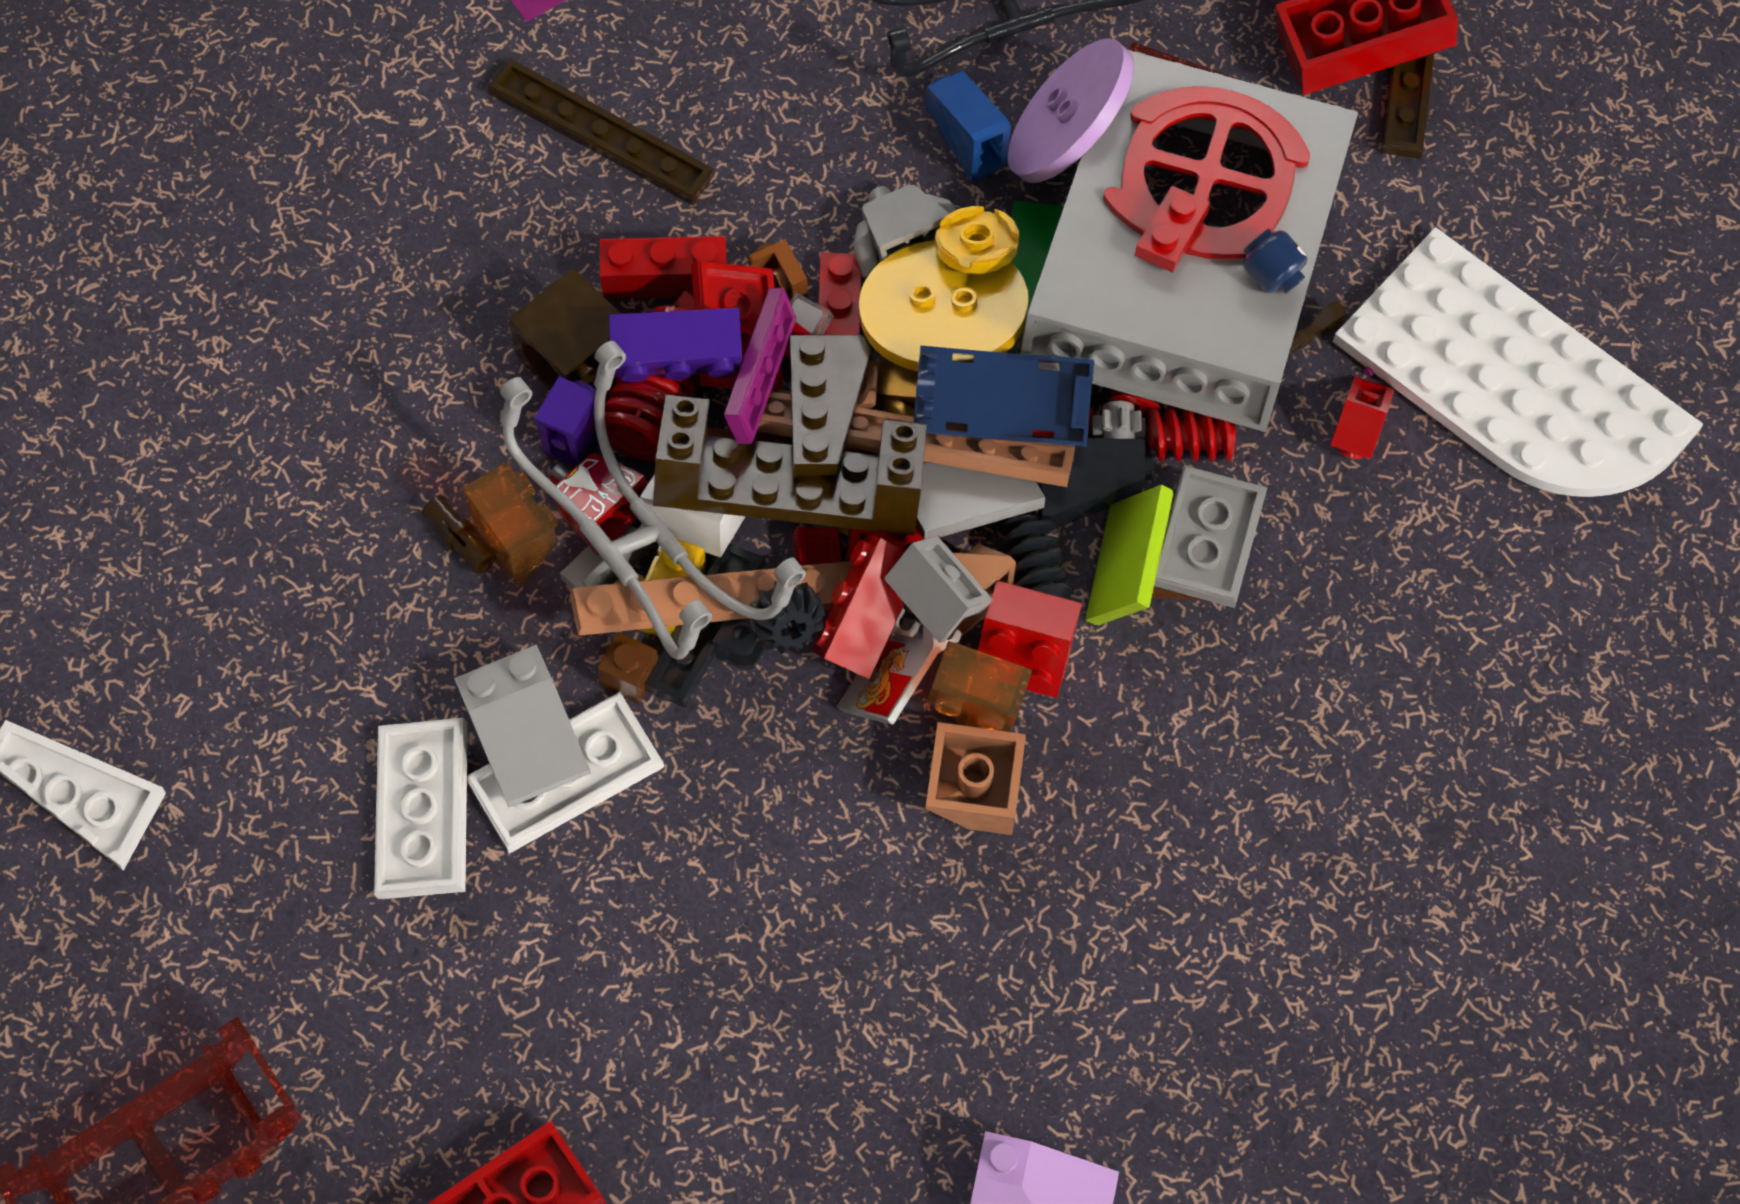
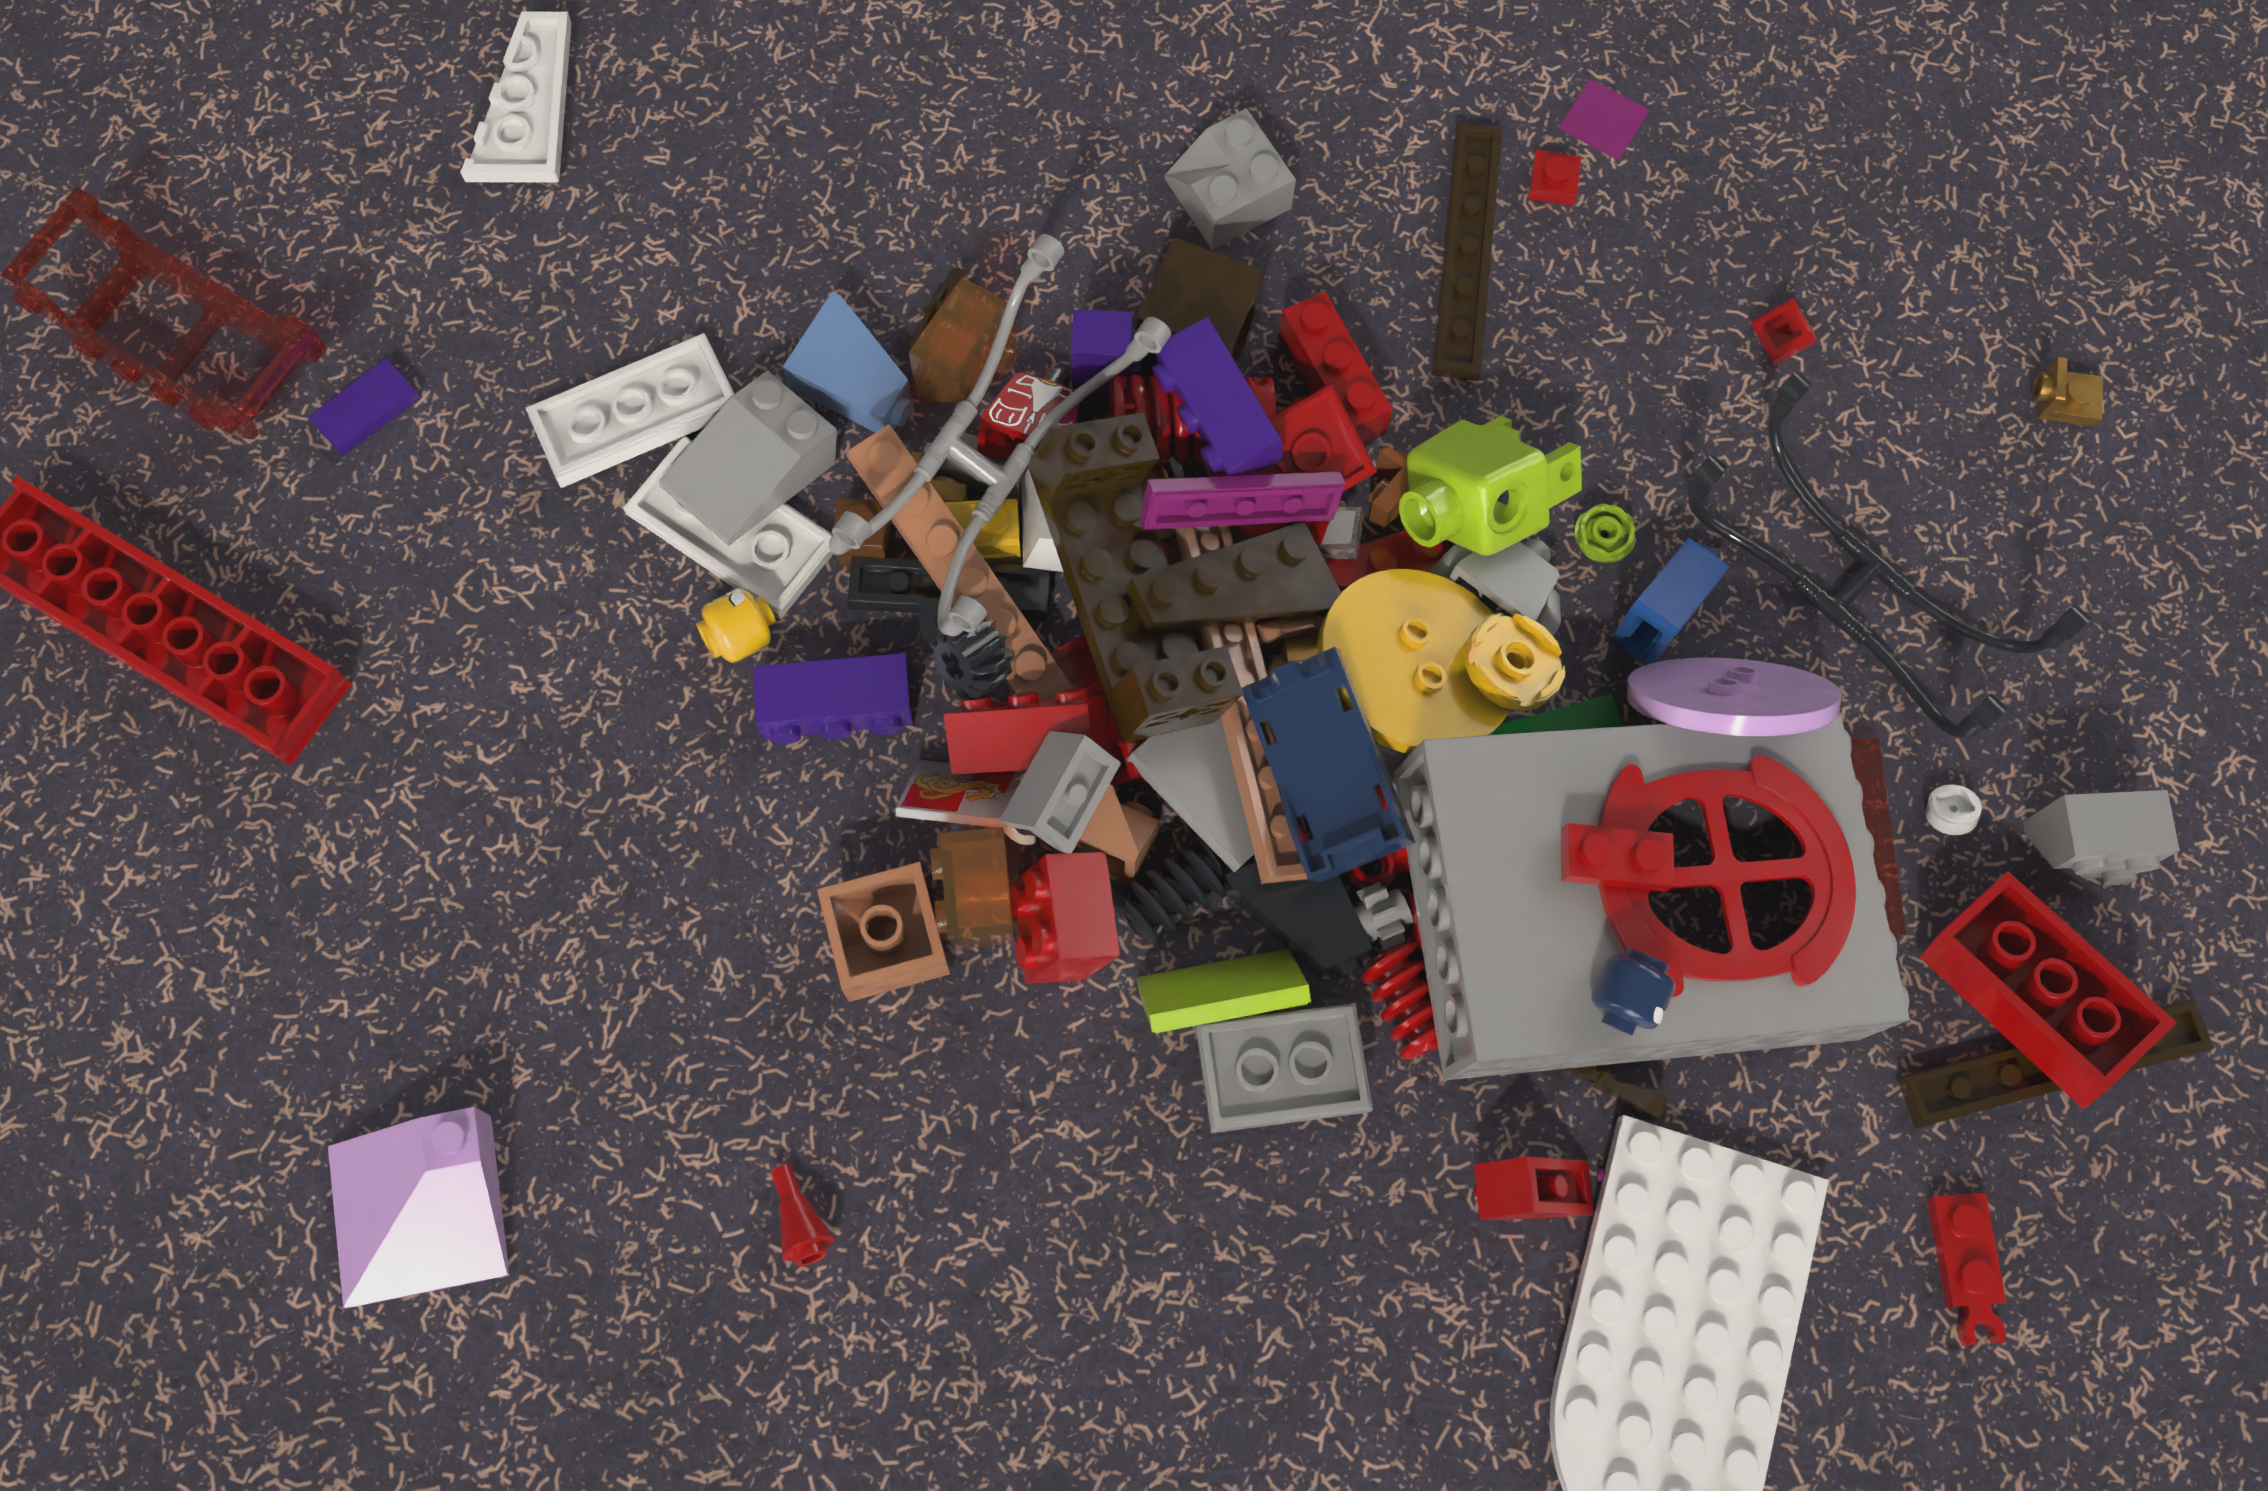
camera: 65 degrees right, 5 degrees up
none -> dark purple tile [308,358,420,457]
none -> yellow head [696,588,776,663]
none -> dark purple brick [753,653,914,744]
none -> red cone [771,1164,834,1266]
none -> medium blue slope [782,291,914,433]
none -> light grey slope [1165,108,1296,250]
none -> lime piece [1399,416,1582,556]
none -> red plate [1528,150,1582,206]
none -> lime plate [1575,504,1636,563]
none -> white tile [1925,784,1982,835]
none -> red plate [1927,1193,2007,1346]

